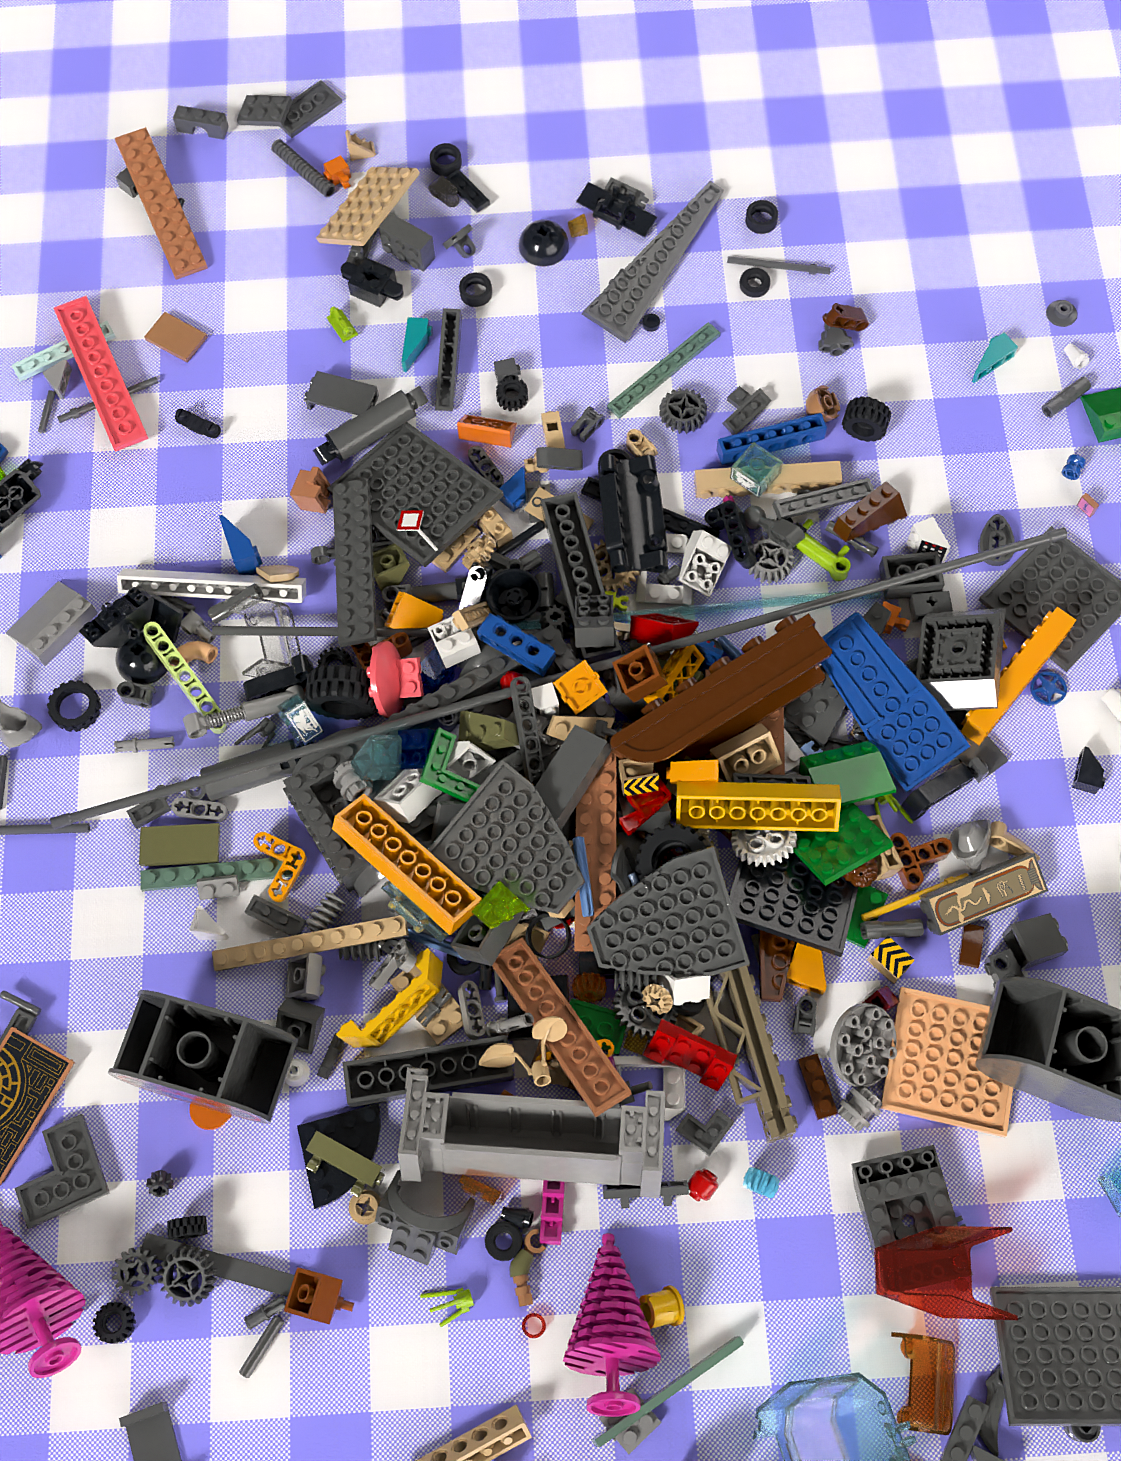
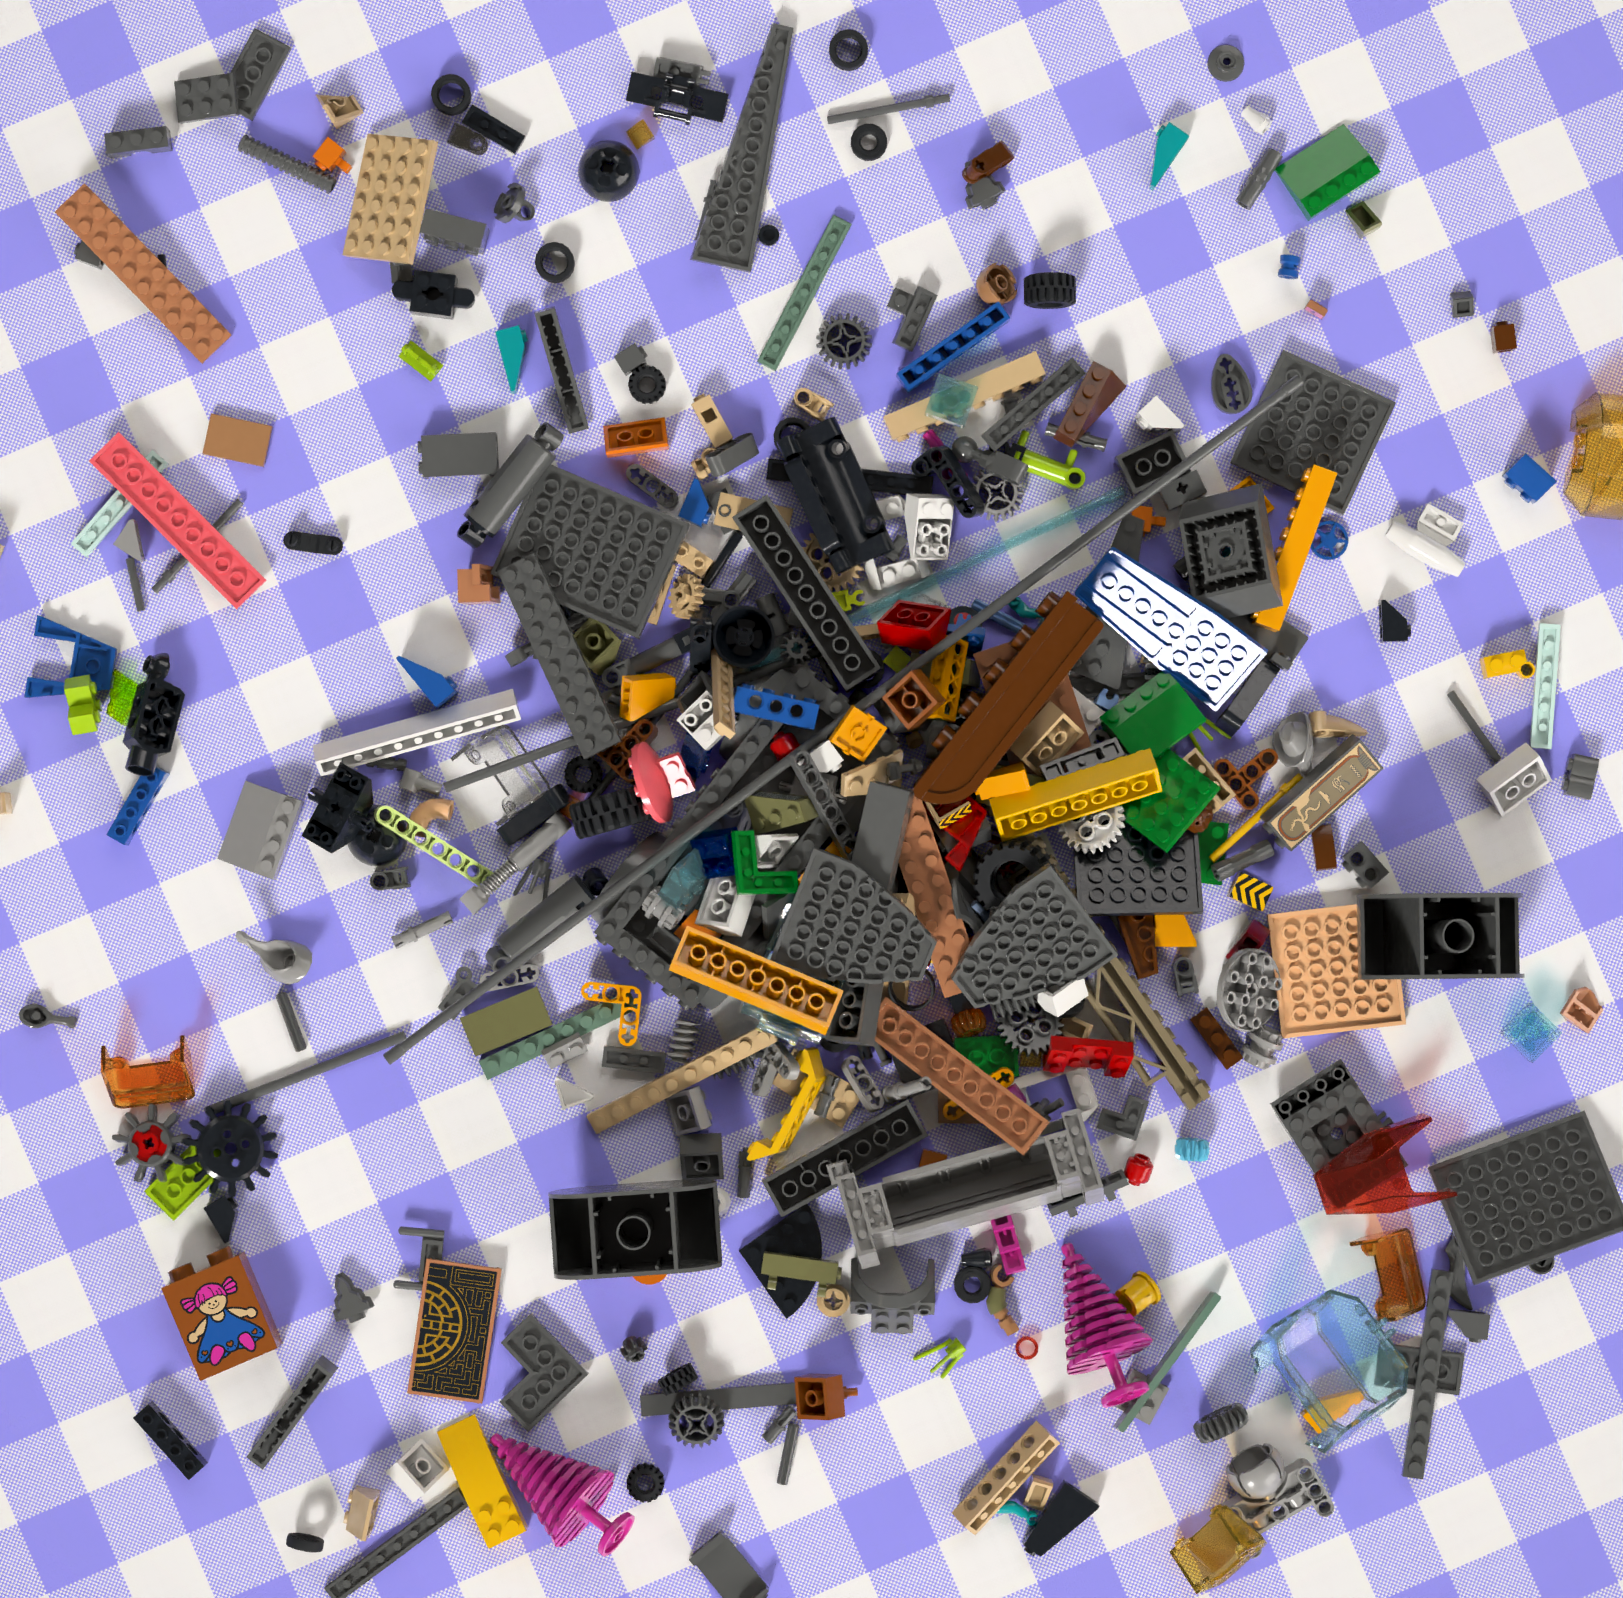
camera: 20 degrees left, 20 degrees up
black tyre [47,680,101,732] -> none
dark grey gear [112,1247,160,1296] -> none
black plate [150,594,184,644] -> none
dark grey axle [208,583,263,623] -> none
tan tile [256,565,299,583] -> none
clear light blue brick [277,694,324,745] -> none
piece [397,510,438,551] -> none
clear orange plate [459,1174,504,1206] -> none
clear neon green slope [472,881,530,929] -> none
tan plant [479,1016,570,1087] -> none
dark grey piece [571,406,605,442] -> none
medium blue axle [572,836,595,917] -> none
dark grey slope [575,594,614,647] -> none
tan gear [642,984,673,1015] -> none
dark grey slope [1002,913,1068,971] -> none

